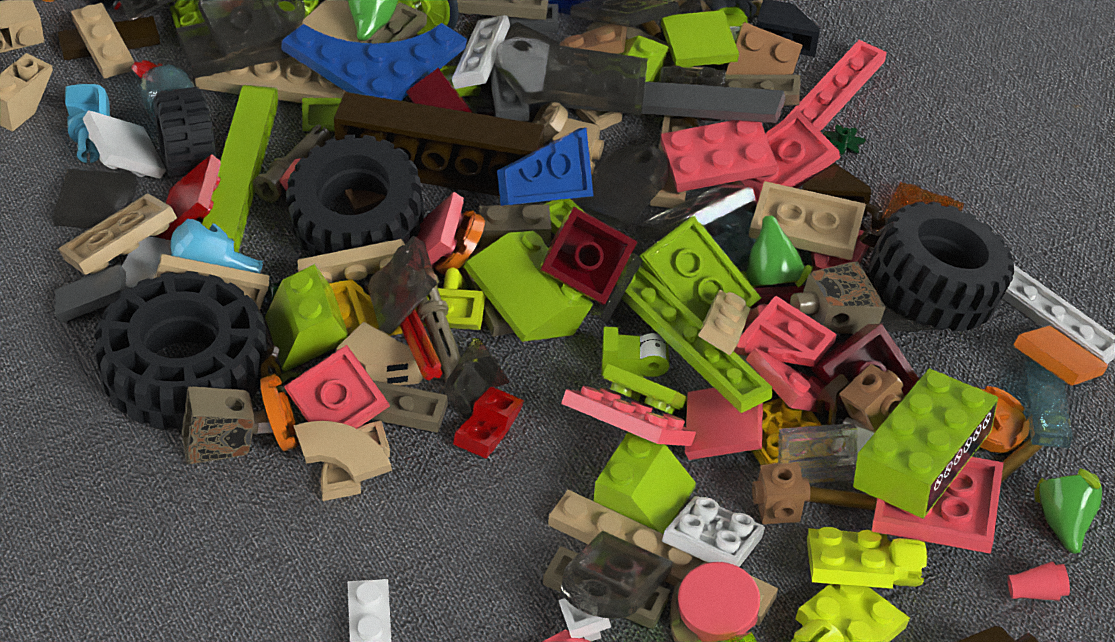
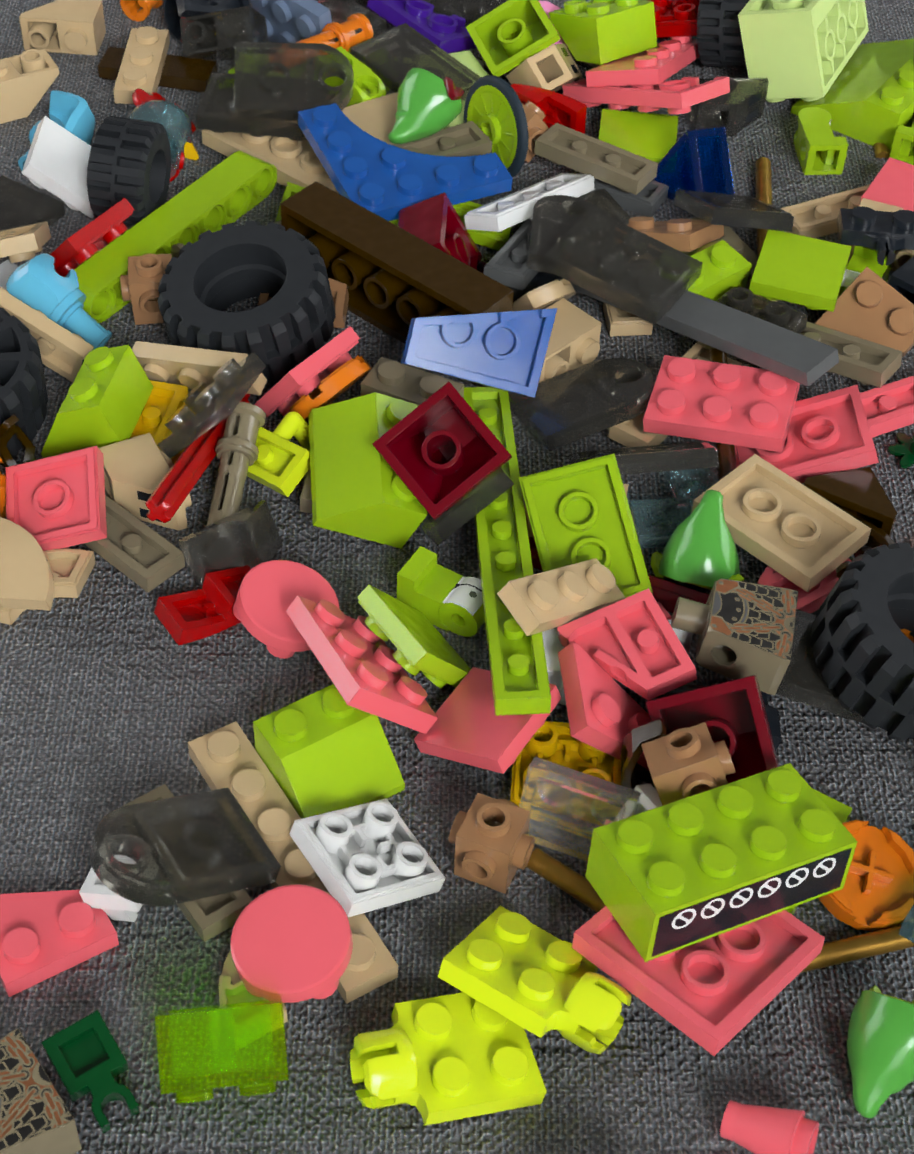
camera: 30 degrees right, 0 degrees up
none -> medium nougat brick [120,253,172,325]
none -> coral tile [233,560,339,659]

